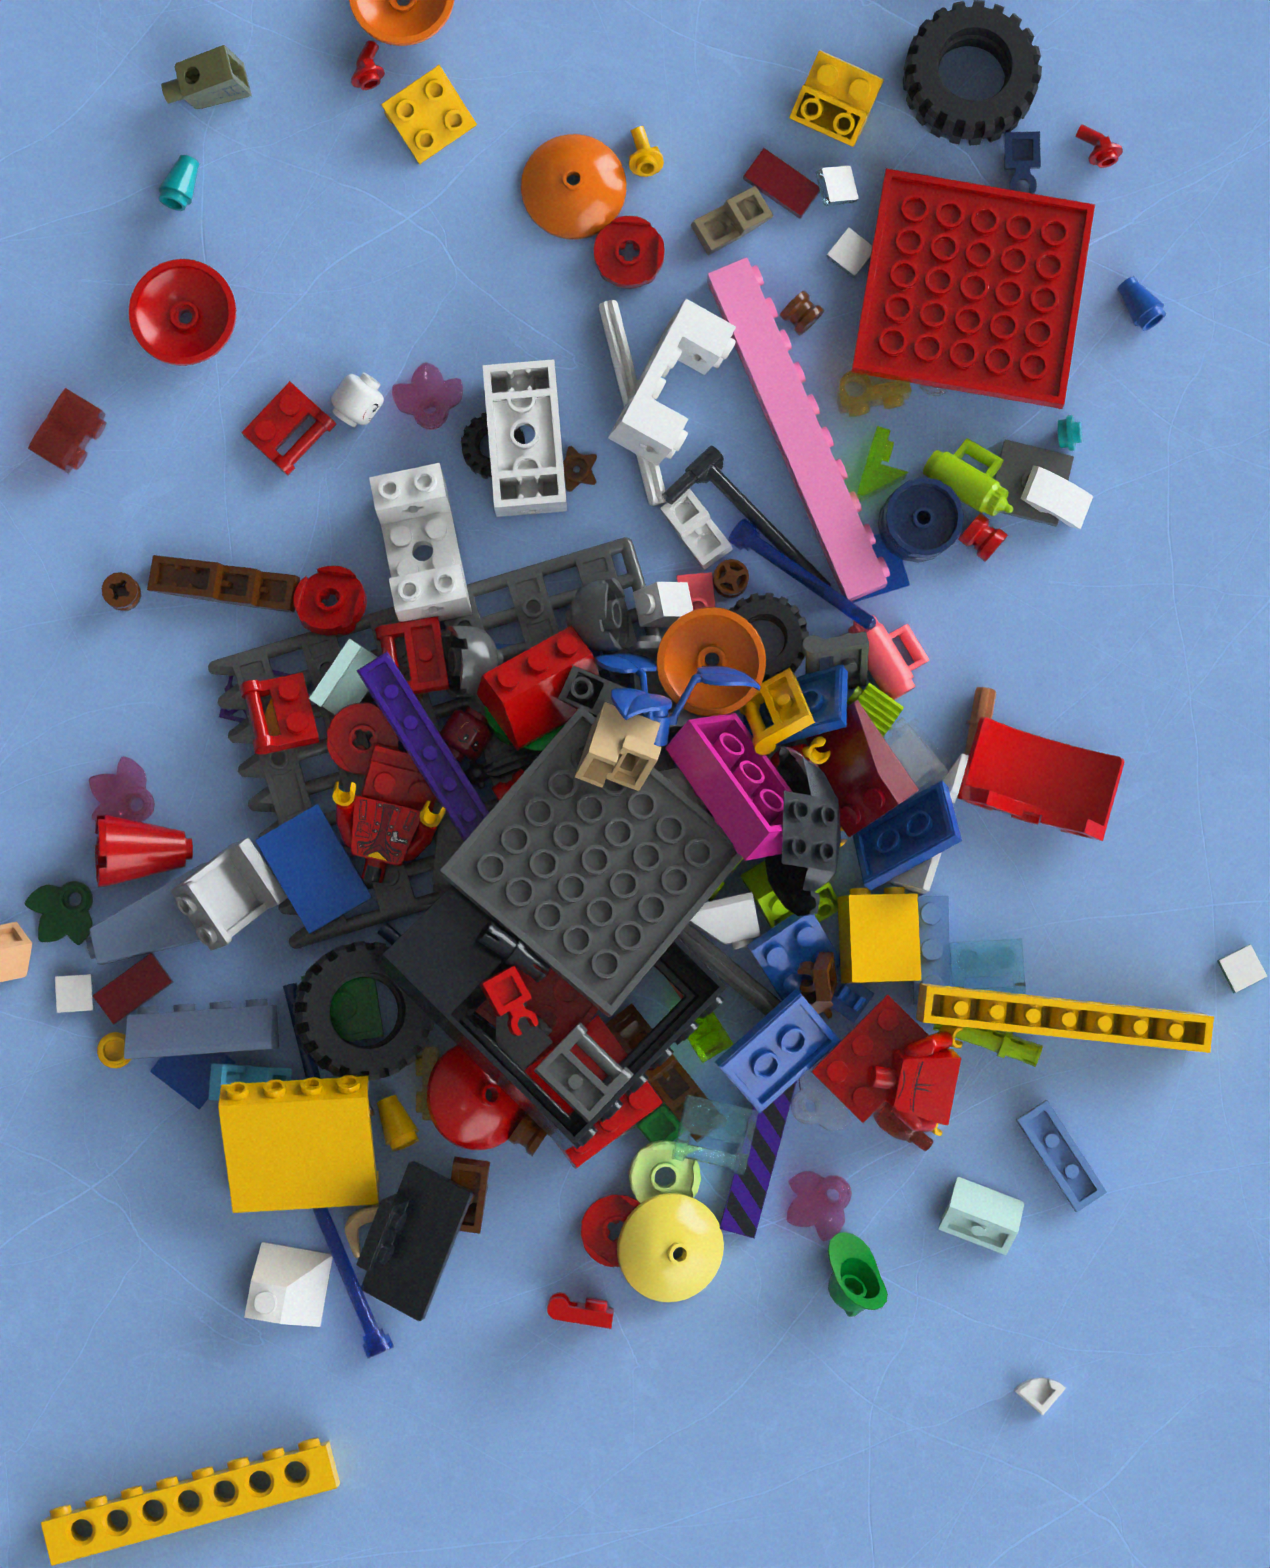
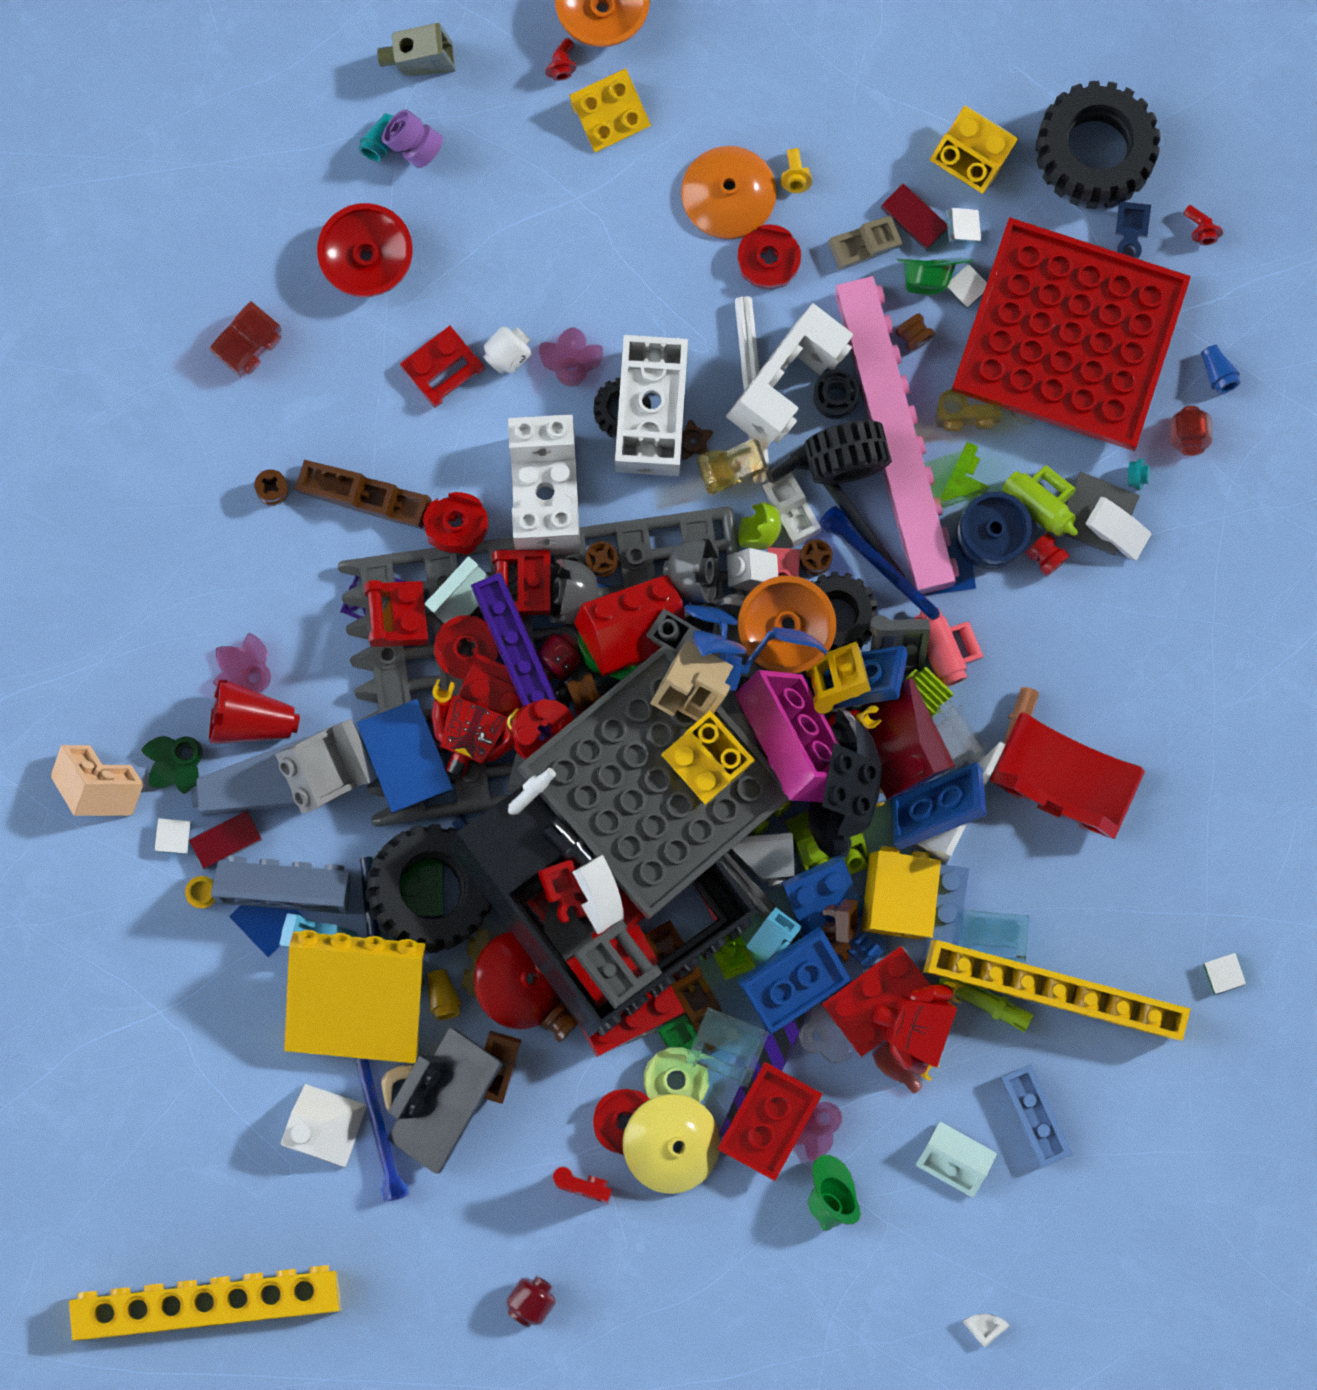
camera: 10 degrees right, 5 degrees down
none -> medium lavender wheel [382,109,443,168]
none -> dark red head [506,1276,556,1328]
none -> white piece [508,768,556,815]
none -> red plate [511,699,574,760]
none -> reddish brown wheel [566,673,600,712]
none -> white slope [572,855,624,934]
none -> reddish brown wheel [585,541,618,578]
none -> yellow brick [661,710,755,805]
none -> clear yellow plate [697,438,768,495]
none -> red plate [717,1062,823,1182]
none -> lime hair [738,501,781,550]
none -> medium azure brick [746,907,802,962]
none -> black tyre [804,420,892,485]
none -> black wheel [813,370,859,419]
none -> green piece [897,258,973,295]
none -> clear red head [1170,406,1213,456]

